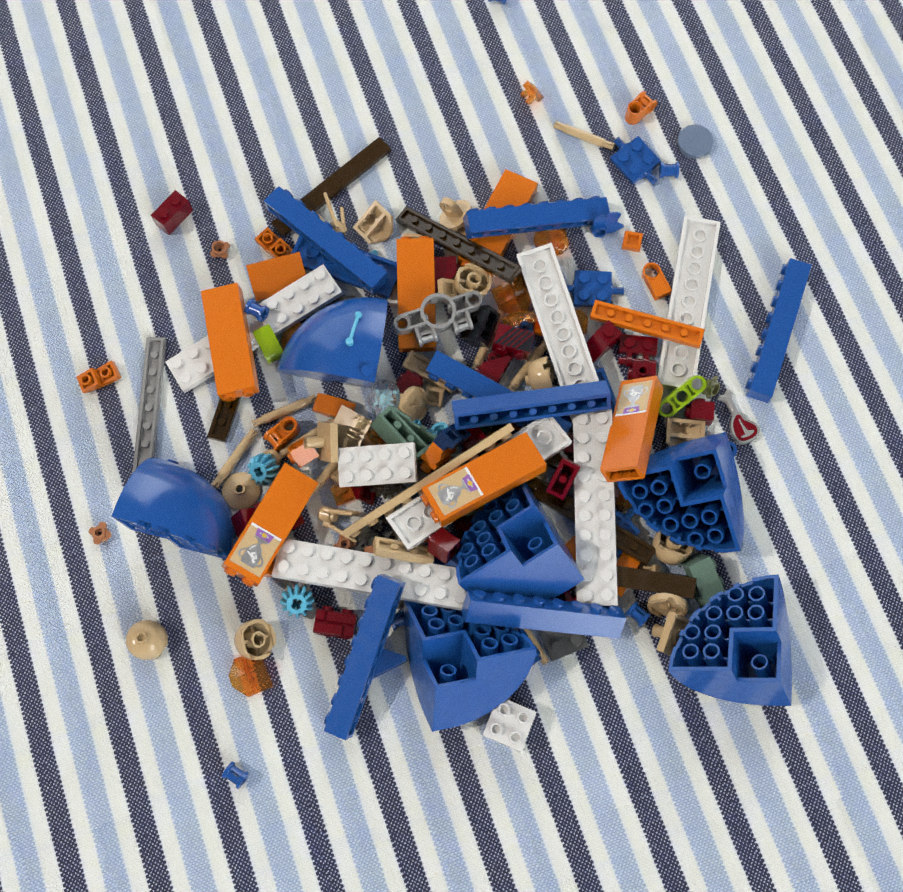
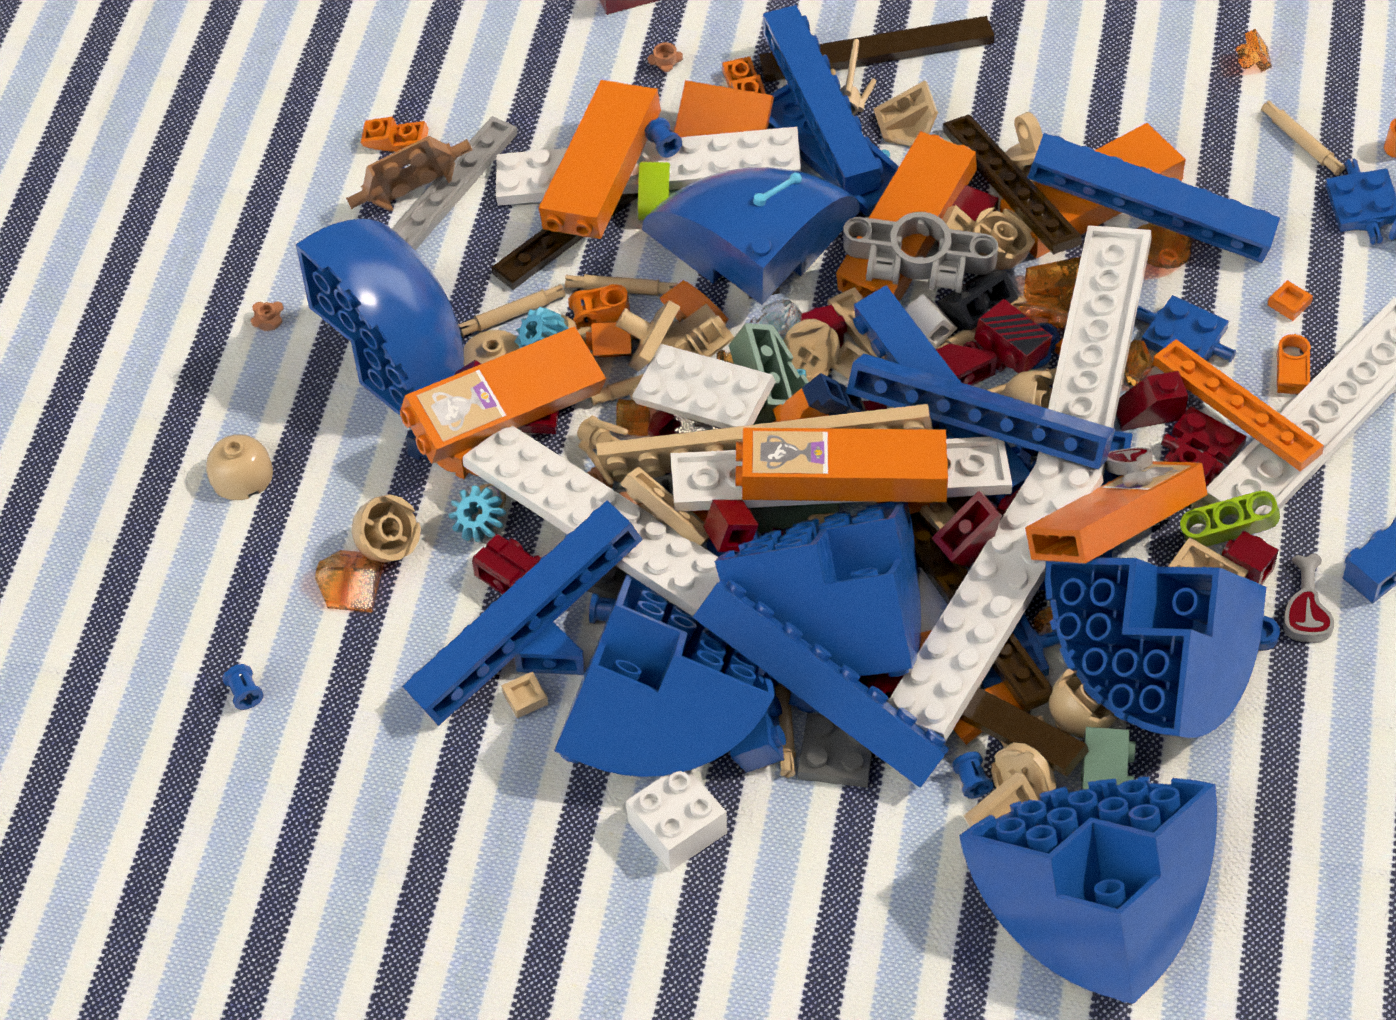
camera: 30 degrees right, 20 degrees down
blue plate [590,212,624,238] -> none
olive plate [701,376,720,399] -> none
none -> medium nougat plate [346,136,473,211]
none -> tan plate [501,671,548,718]
none -> white brick [906,294,957,349]
none -> light grey piece [1105,447,1153,487]

